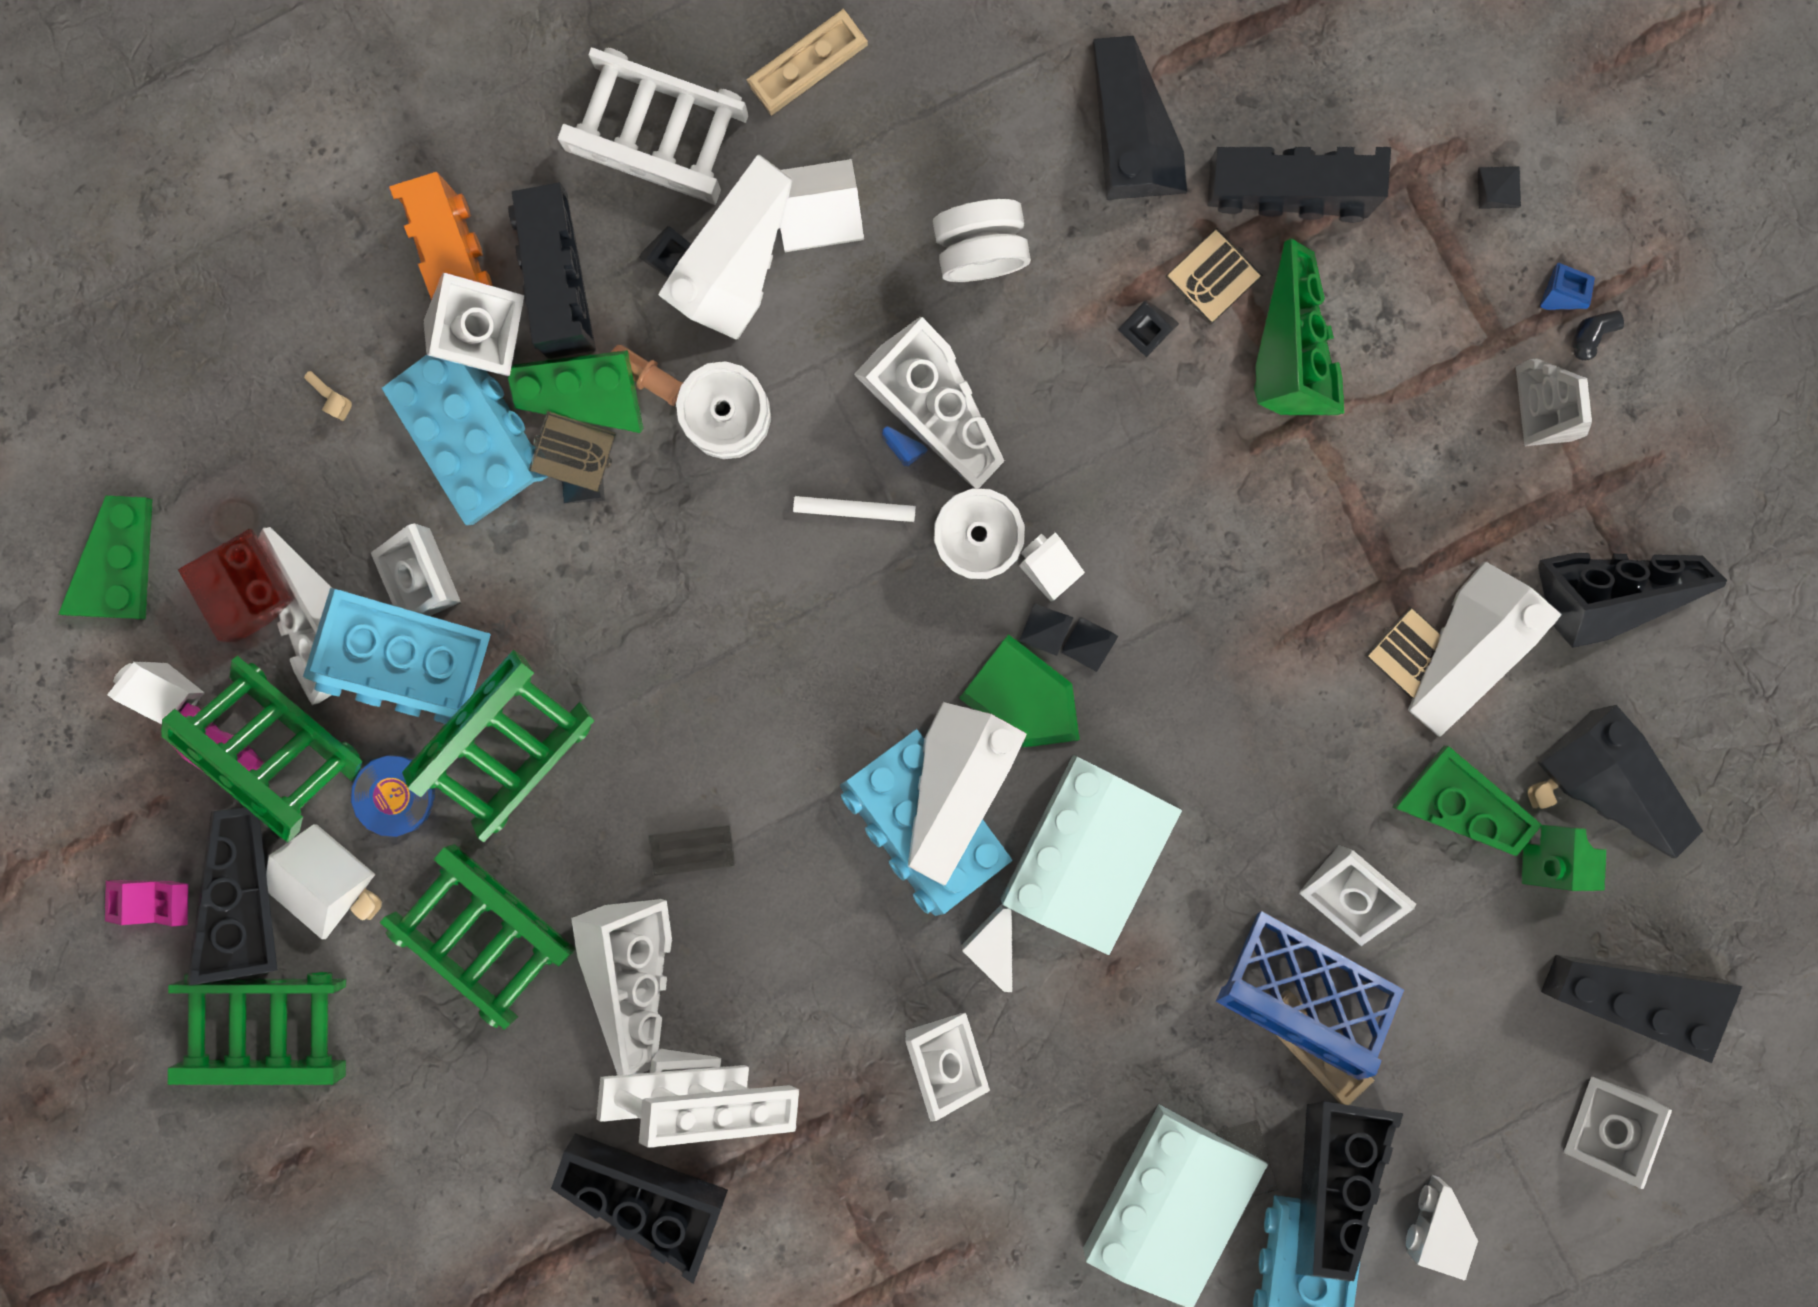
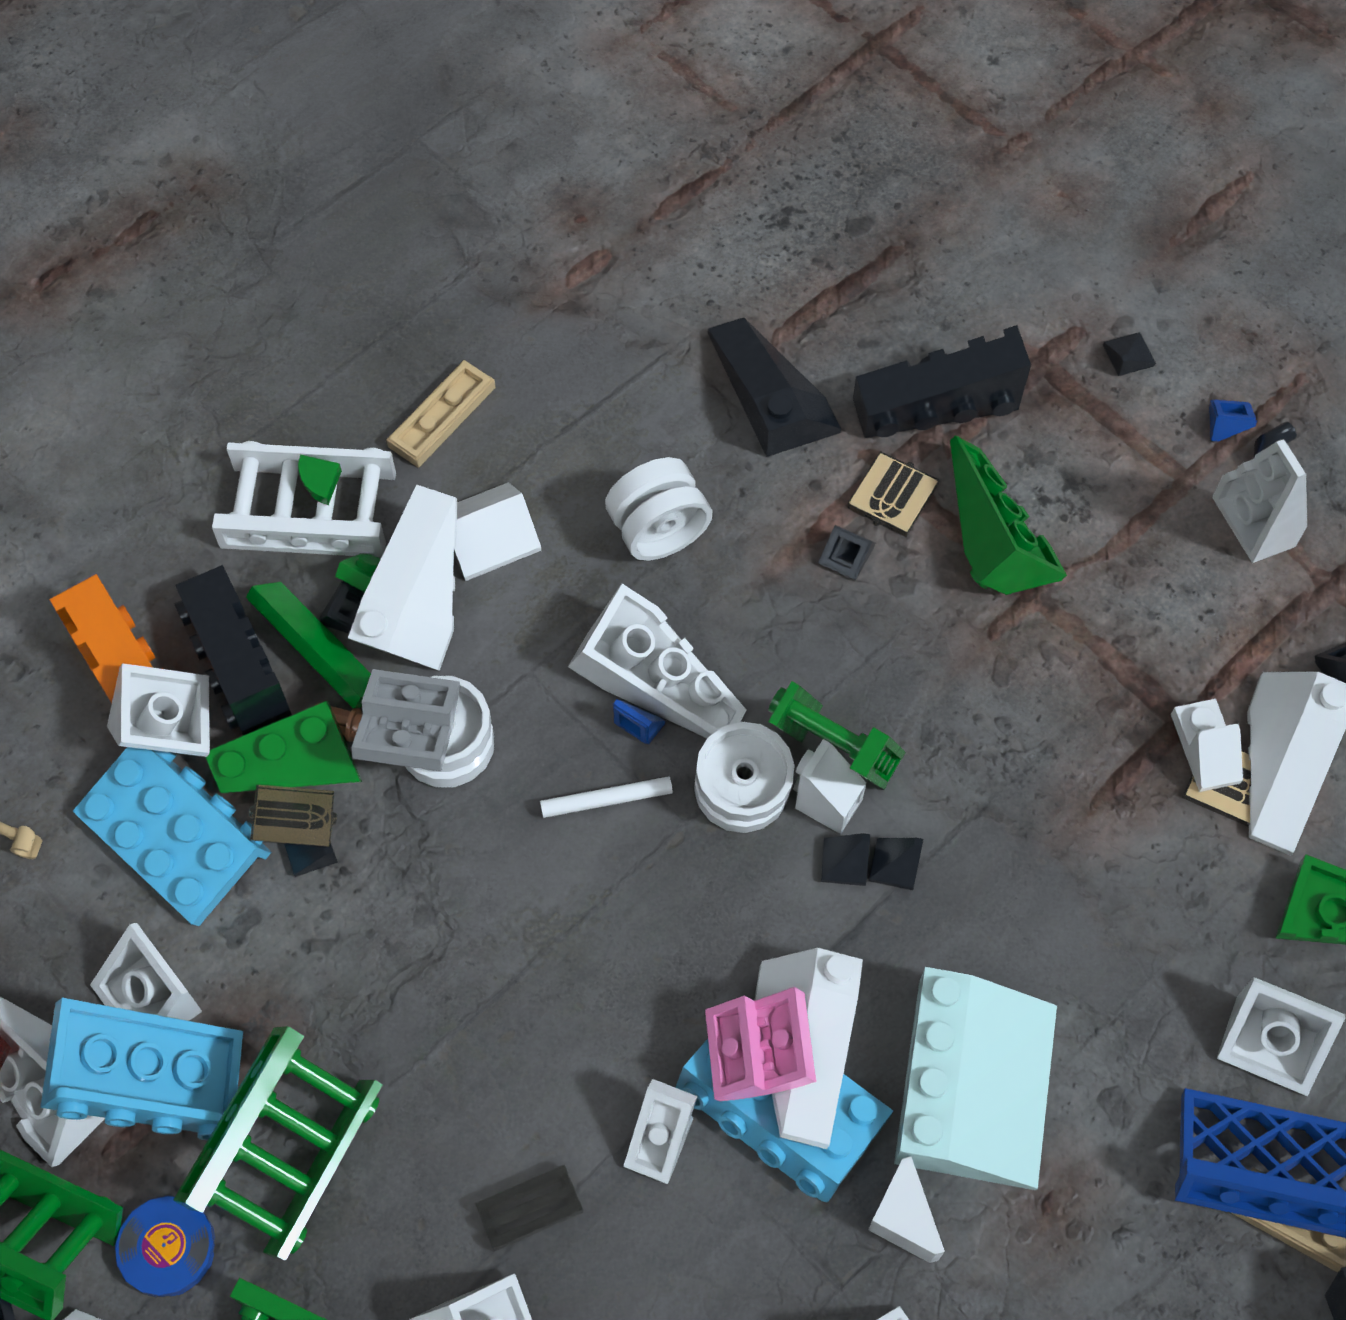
camera: 15 degrees left, 25 degrees down
green tile [959,634,1080,748] -> none
none -> green tile [246,582,371,709]
none -> green tile [298,455,342,505]
none -> green plate [335,553,381,592]
none -> light grey slope [351,669,460,772]
none -> white slope [623,1079,697,1184]
none -> bright pink slope [705,987,816,1101]
none -> green fence [768,681,906,790]
none -> white slope [1171,699,1243,792]

